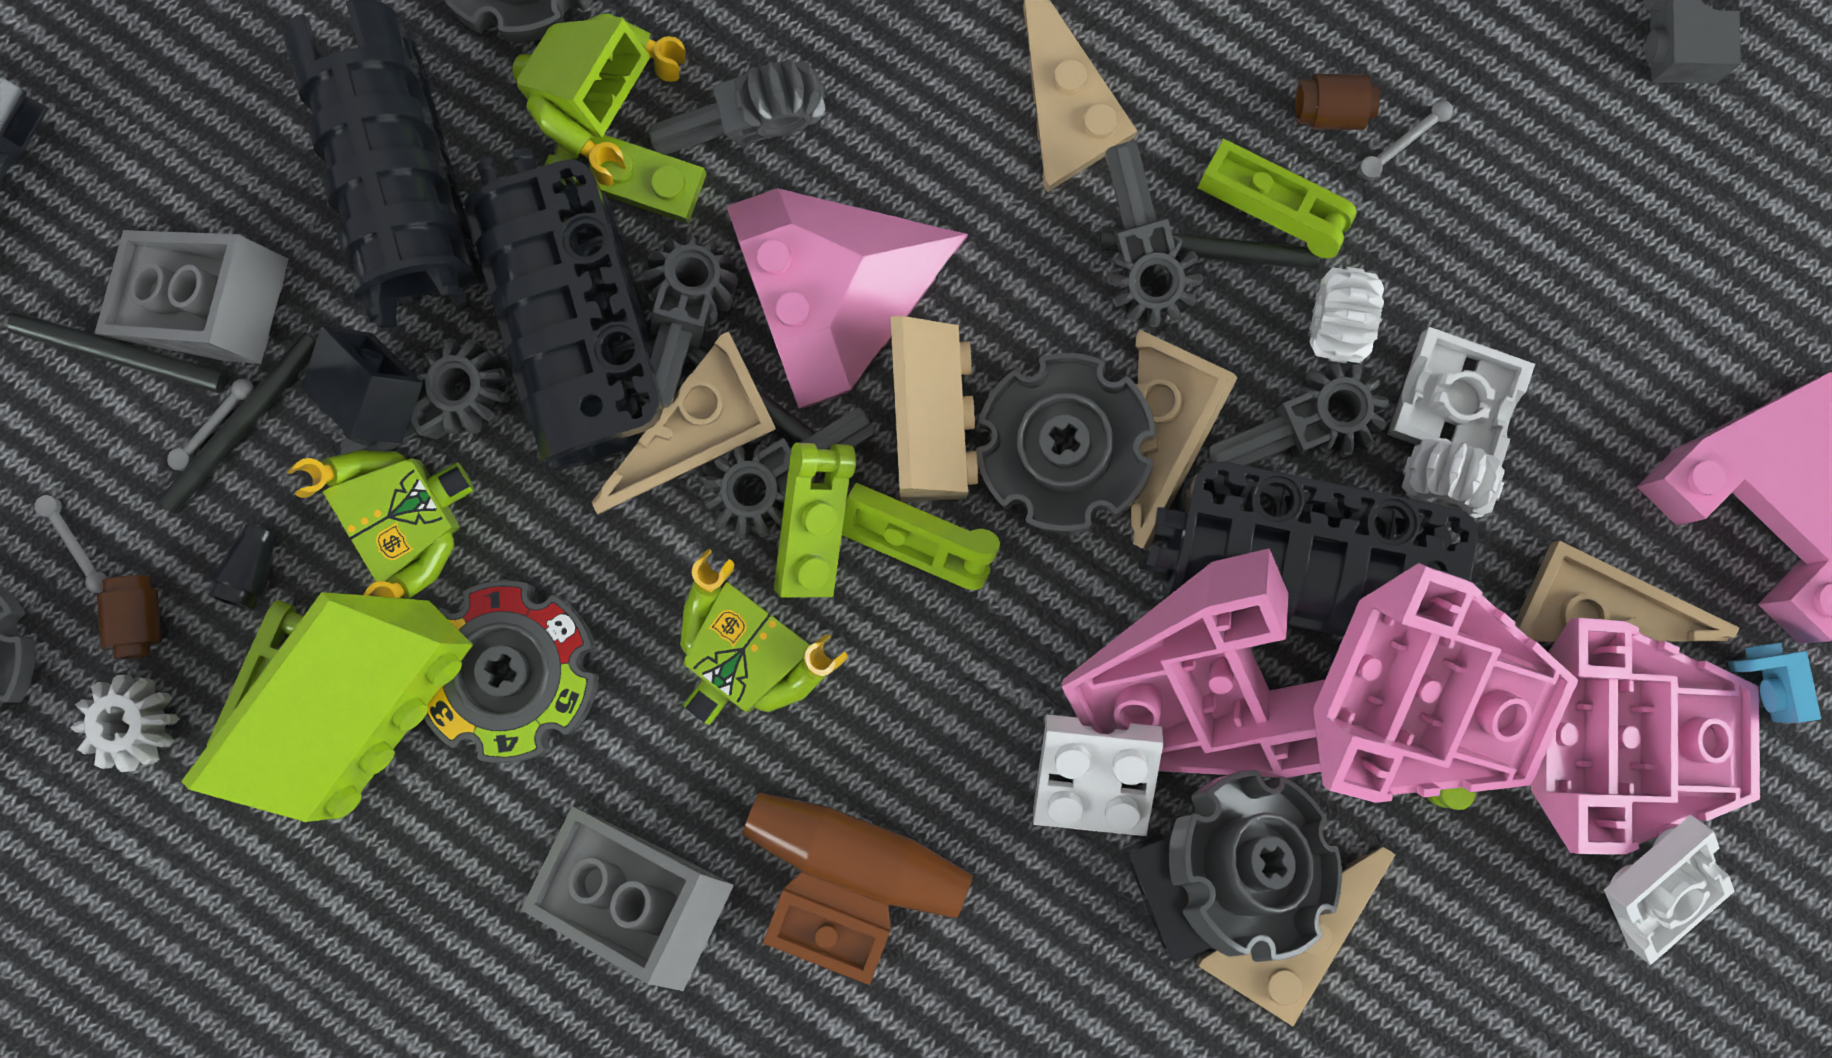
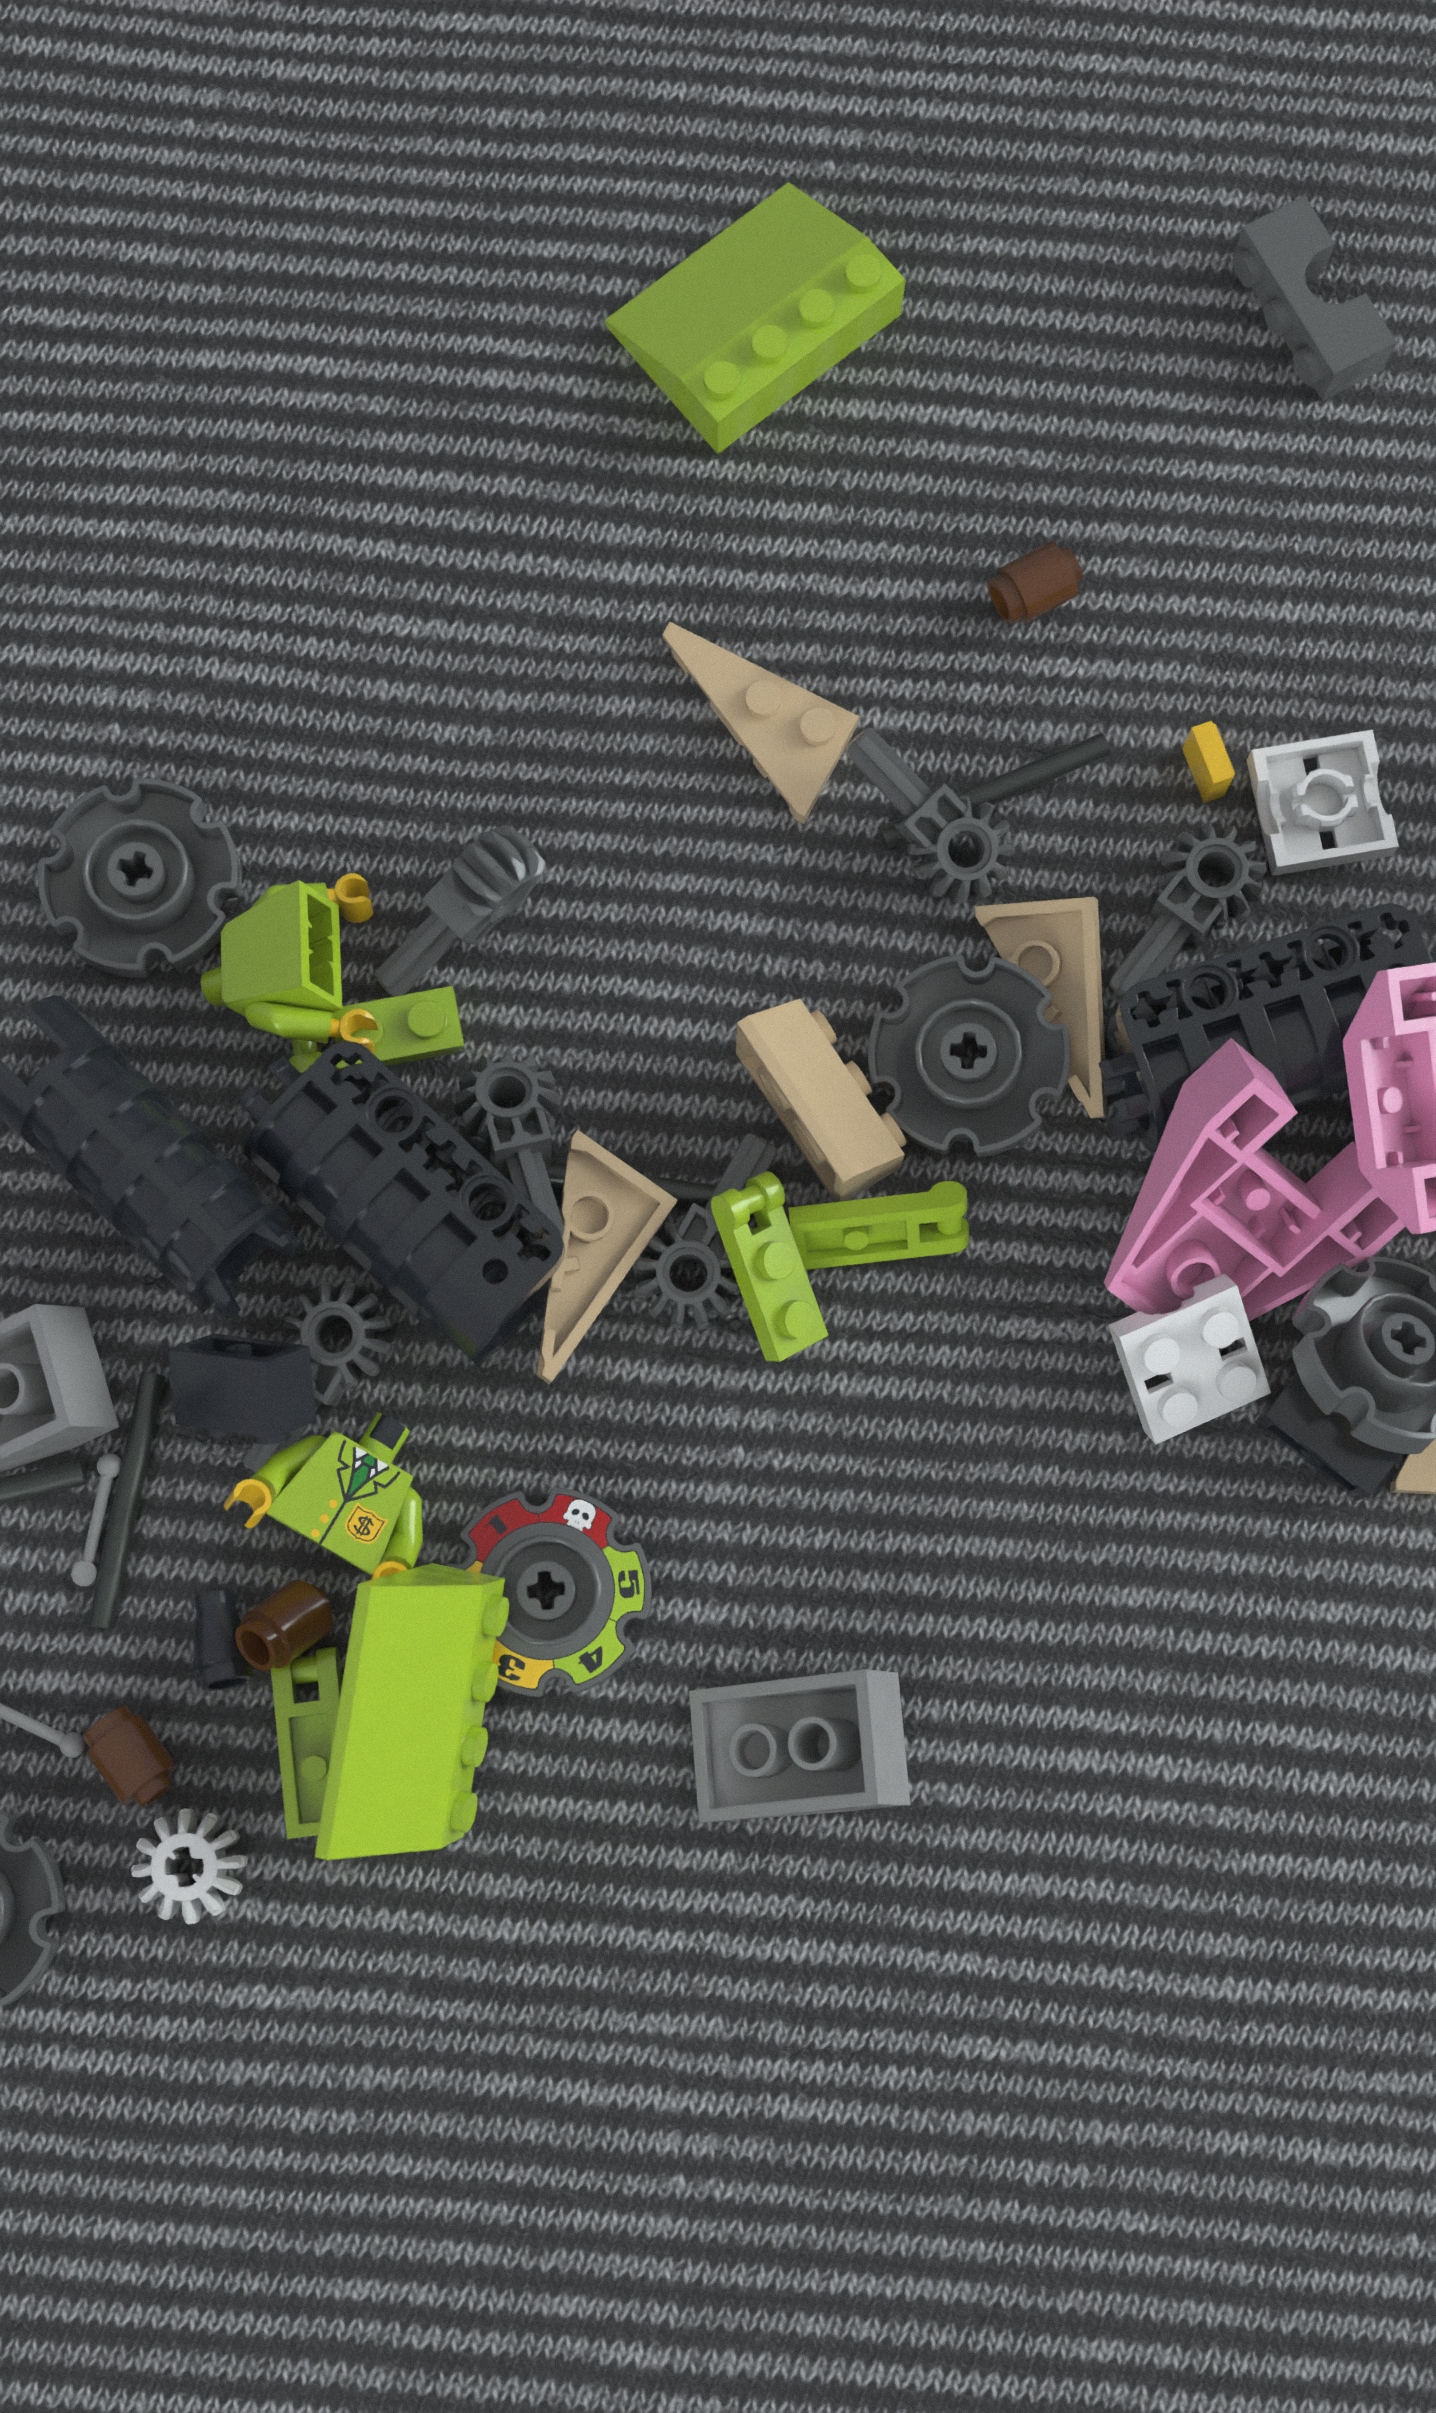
camera: 30 degrees left, 5 degrees down
lime torso [680,549,848,726] -> none
bright pink wedge [726,188,968,410] -> none
dark orange plate [742,792,973,985] -> none
lime plate [1197,138,1357,259] -> none
white gear [1309,267,1384,364] -> none
light grey hinge [1359,100,1453,180] -> none
white gear [1402,438,1505,518] -> none
none -> reddish brown brick [235,1580,333,1671]
none -> yellow tile [1182,721,1235,803]

